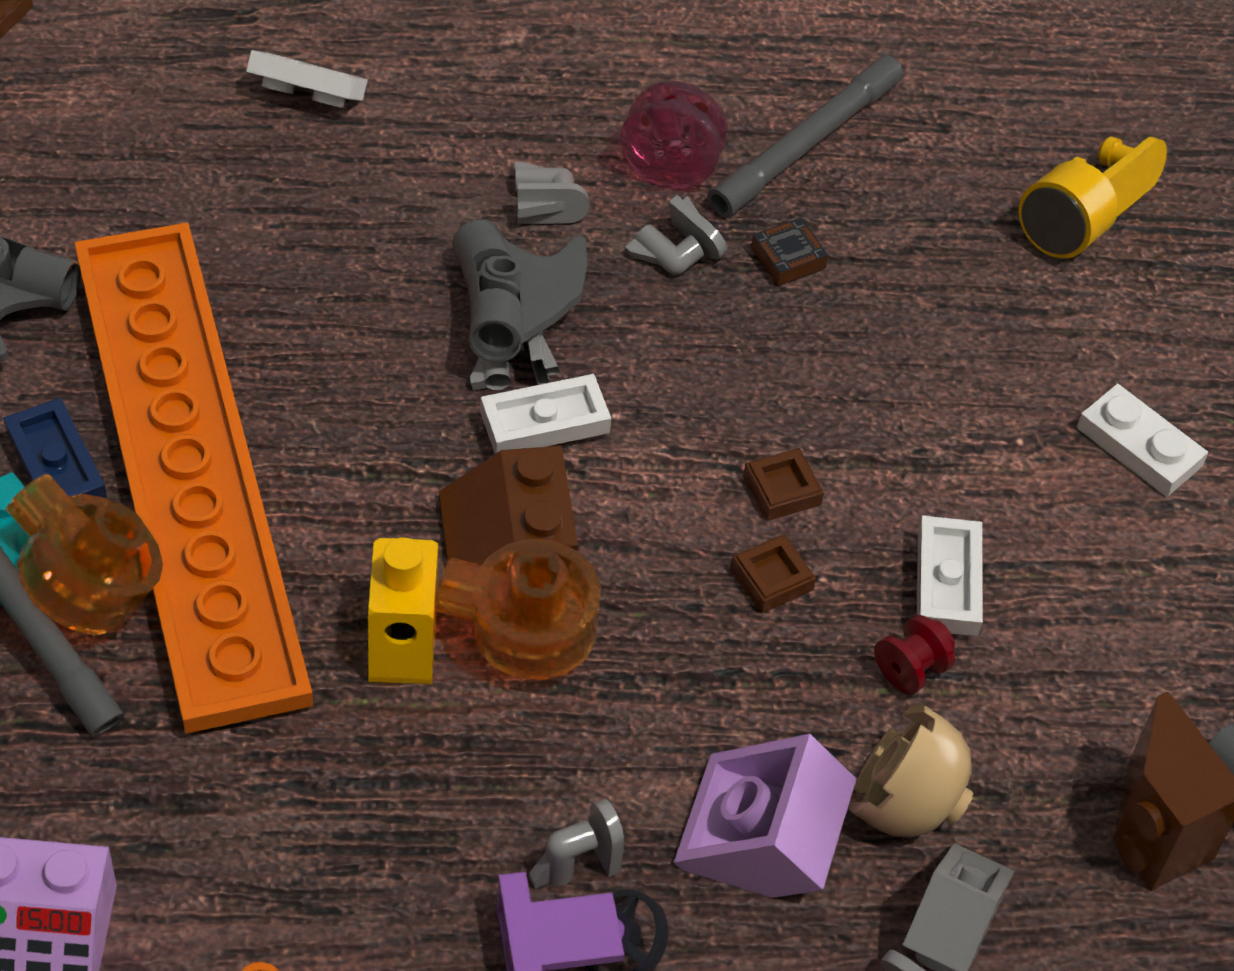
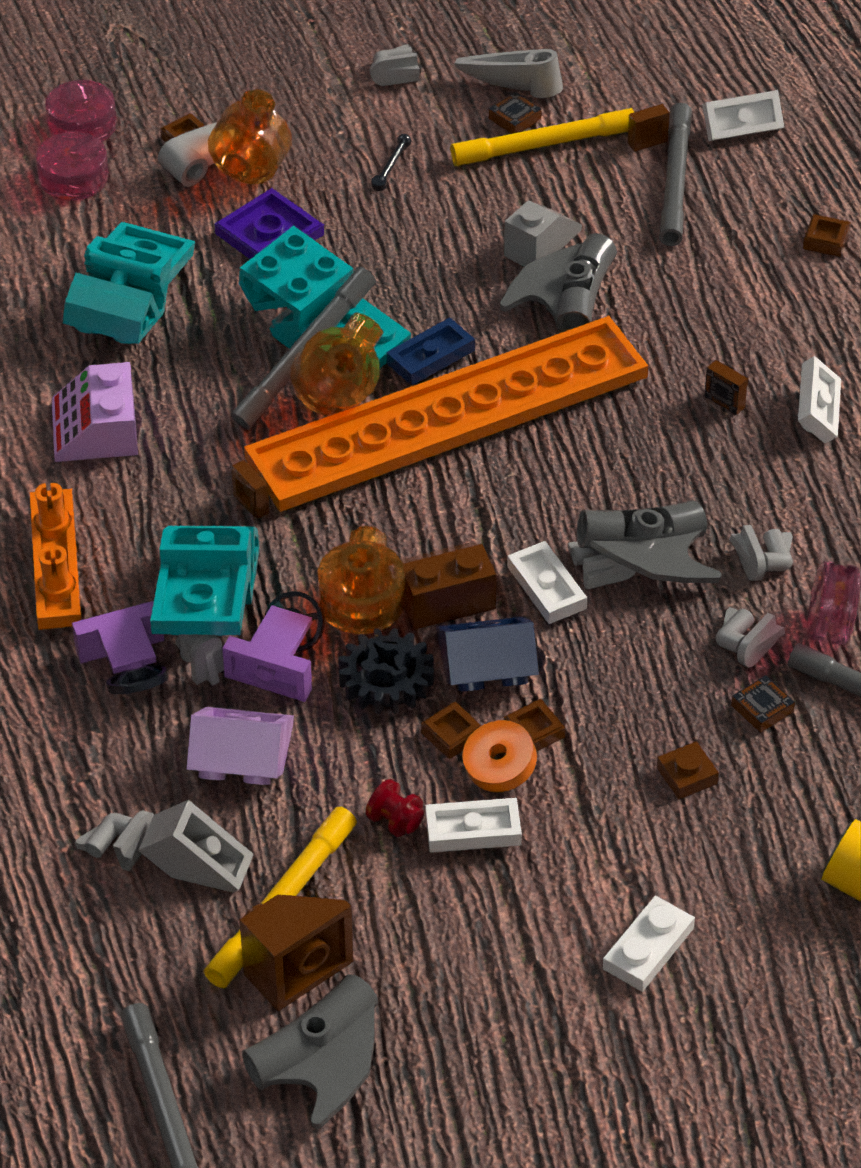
camera: 85 degrees right, 5 degrees down
yellow torso [368,538,438,684] -> none
tan cylinder [848,702,973,838] -> none
none -> teal piece [150,526,260,636]
none -> yellow piece [204,806,357,988]
none -> medium lavender piece [222,591,325,702]
none -> reddish brown tile [231,460,269,519]
none -> black gear [339,628,434,714]
none -> dark blue slope [436,616,539,691]
none -> orange piece [462,720,537,792]
none -> reddish brown plate [656,741,719,800]
none -> tile [704,360,748,415]

